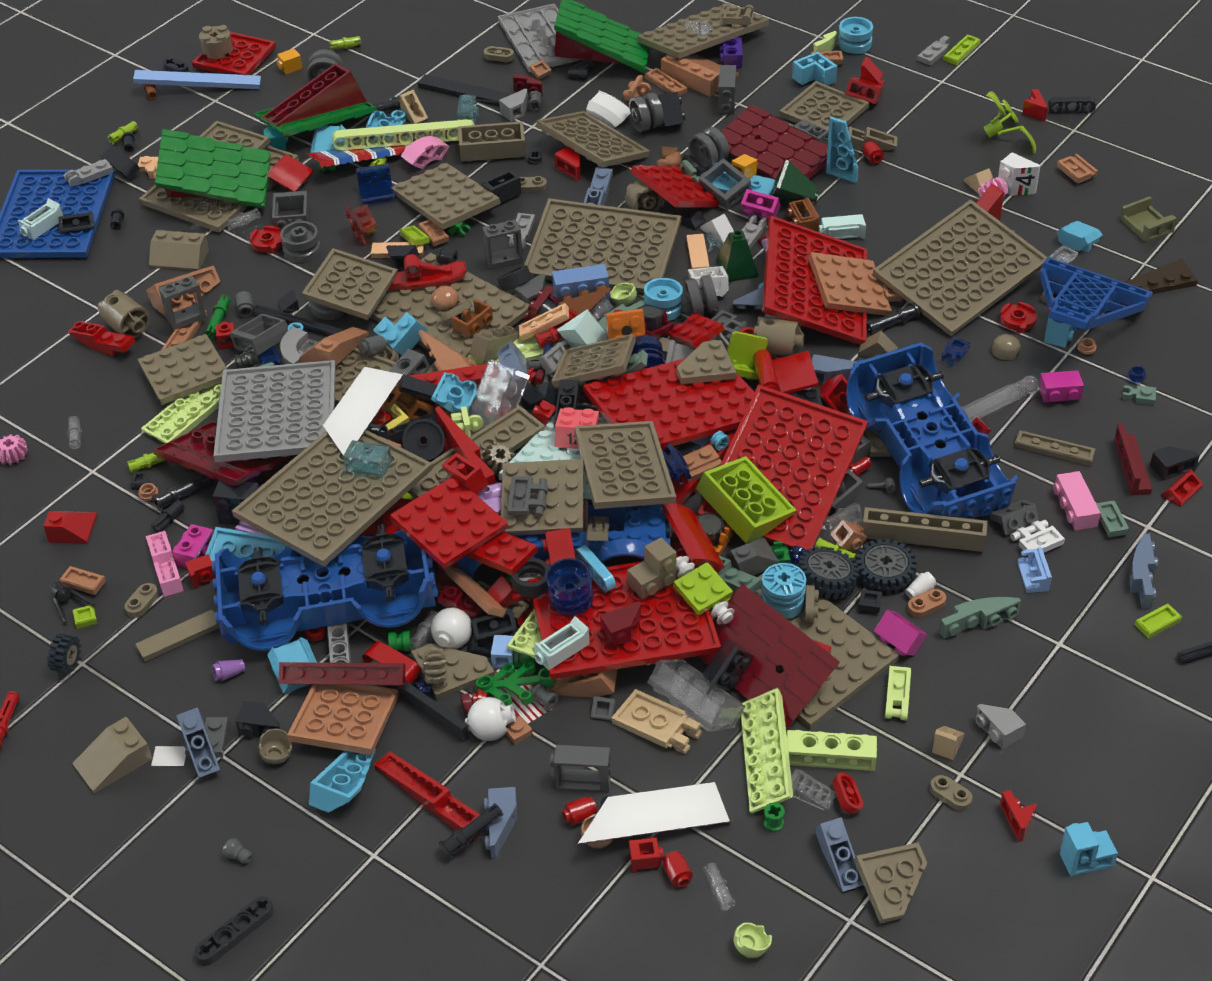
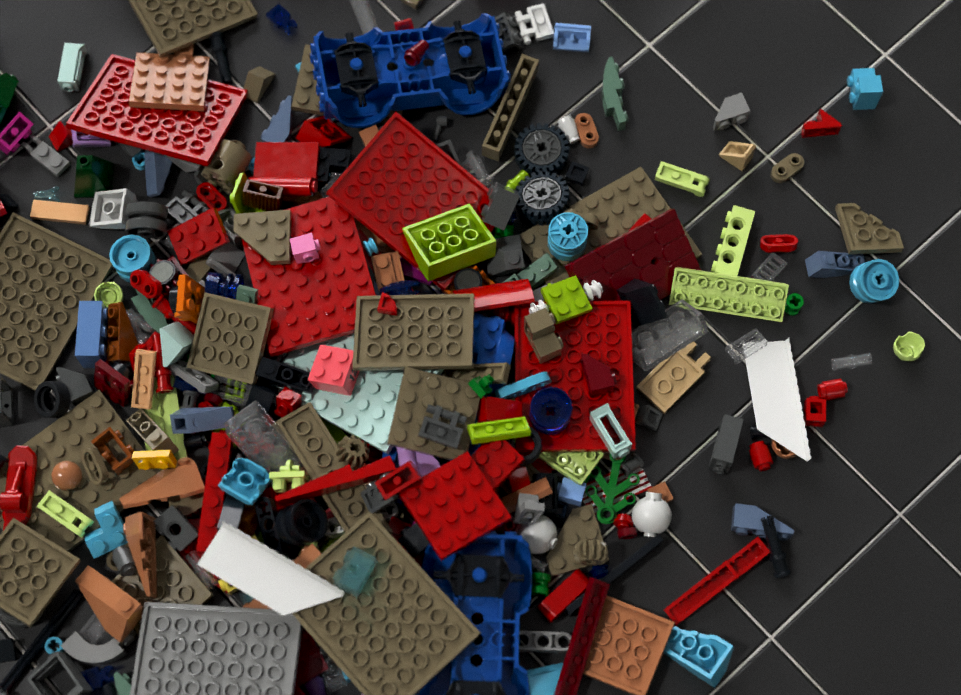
camera: 80 degrees left, 25 degrees up
white slope [700,214,734,245] -> none
dark orange window [786,197,820,231] -> none
nougat brick [830,520,867,553] -> none
dark pink brick [874,610,928,656] -> none
none -> yellowish green plate [37,490,94,538]
none -> nougat wedge [123,512,157,598]
none -> red plate [130,270,162,299]
none -> yellow piece [132,450,177,470]
none -> reddish brown brick [243,179,284,211]
none -> bright pink brick [290,233,321,264]
none -> red tile [377,293,398,316]
none -> dark red cone [404,40,429,66]
none -> lime tile [467,416,531,444]
none -> green tile [468,374,494,398]
none -> dark grey brick [481,182,520,230]
none -> light grey slope [513,493,545,524]
none -> clear tile [725,328,768,364]
none -> medium azure wheel [849,259,899,304]

